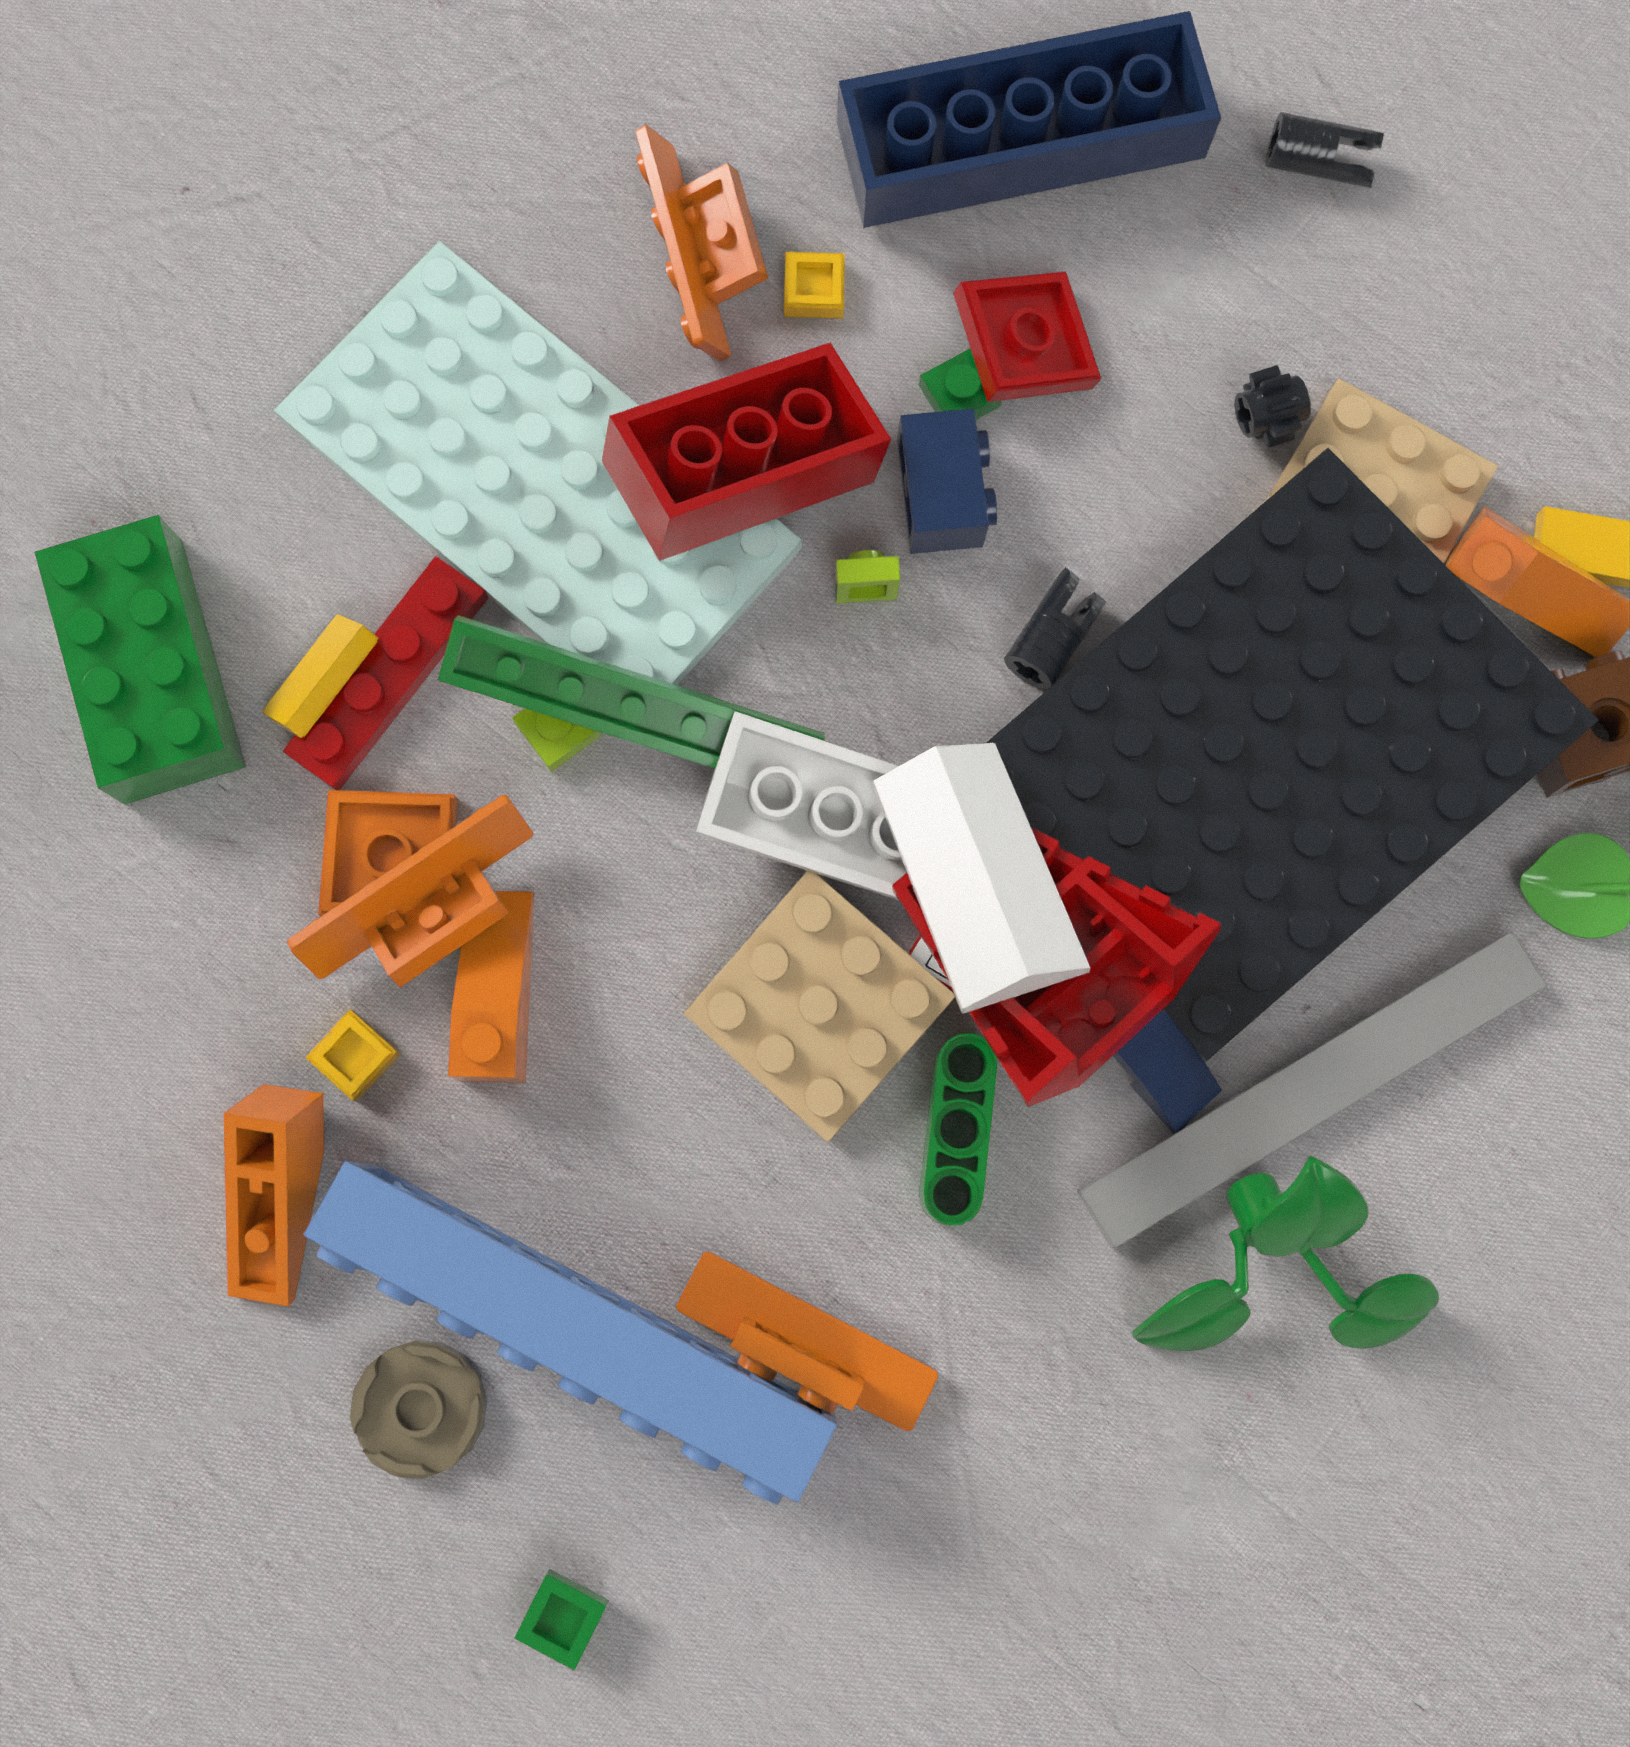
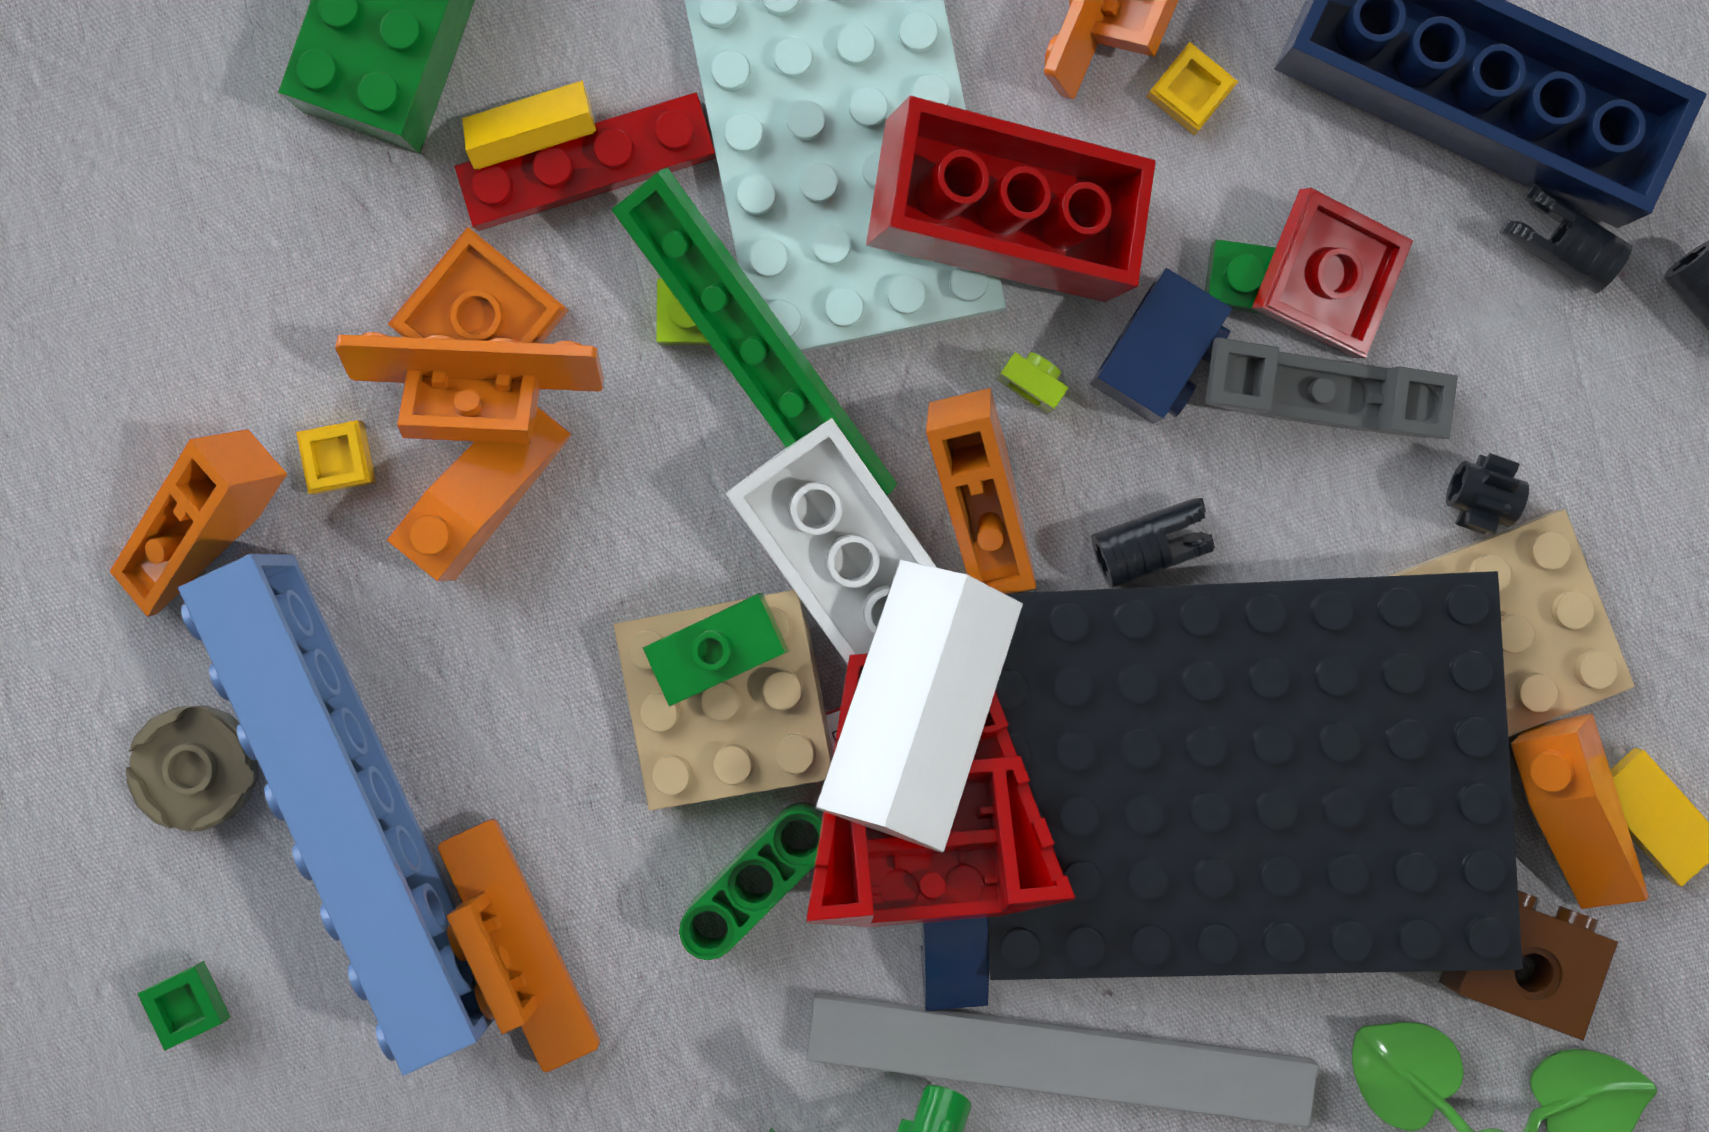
camera: 45 degrees right, 10 degrees up
none -> green plate [642,593,789,707]
none -> orange slope [926,388,1036,594]
none -> dark grey slope [1205,338,1458,439]
none -> black hinge [1499,183,1633,294]

